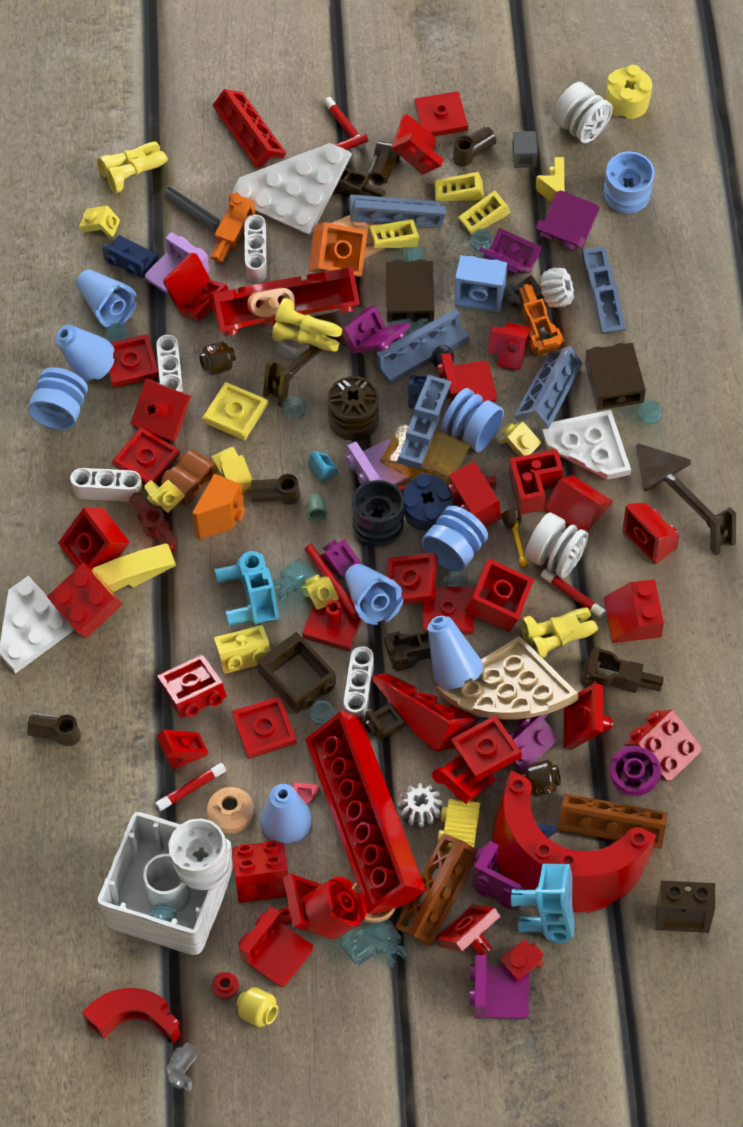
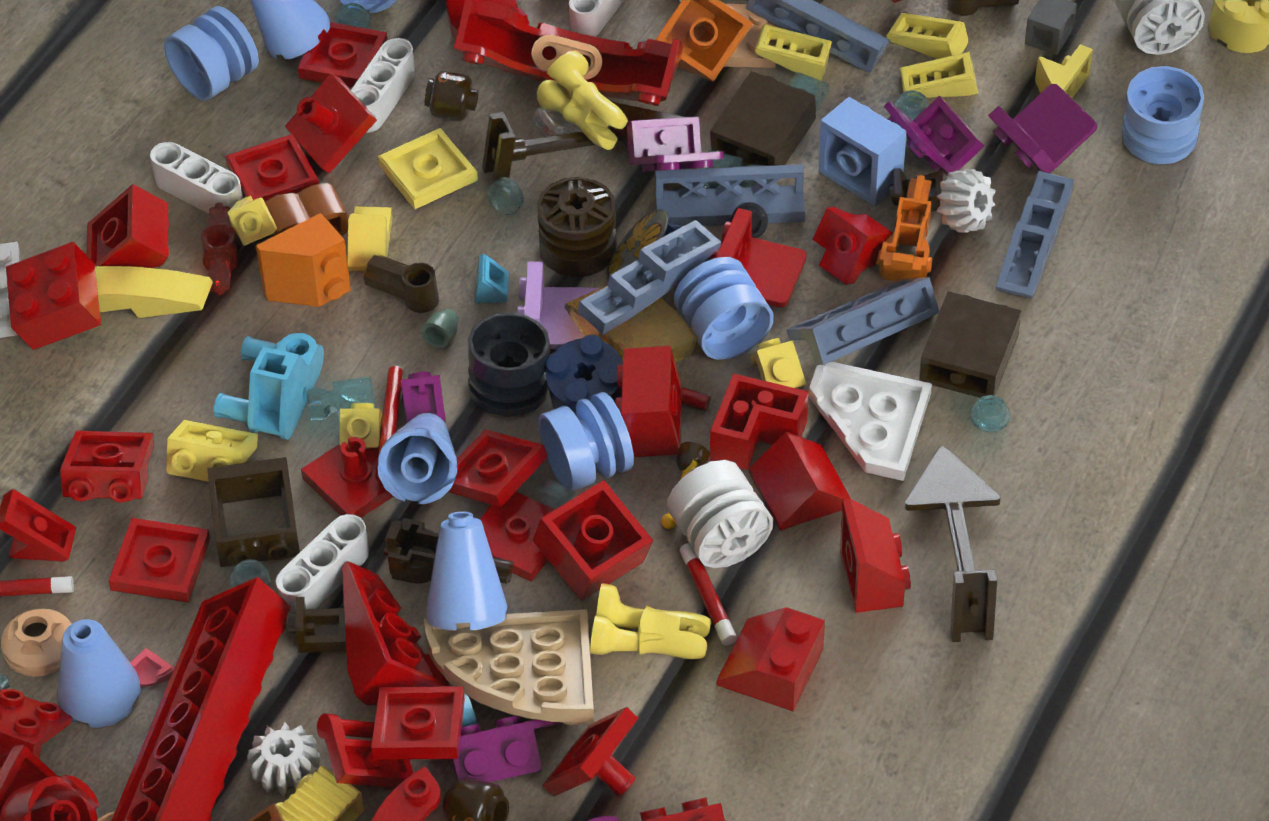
camera: 30 degrees right, 10 degrees down
dark brown piece [581,647,664,693] -> none
none -> shield [606,209,668,282]

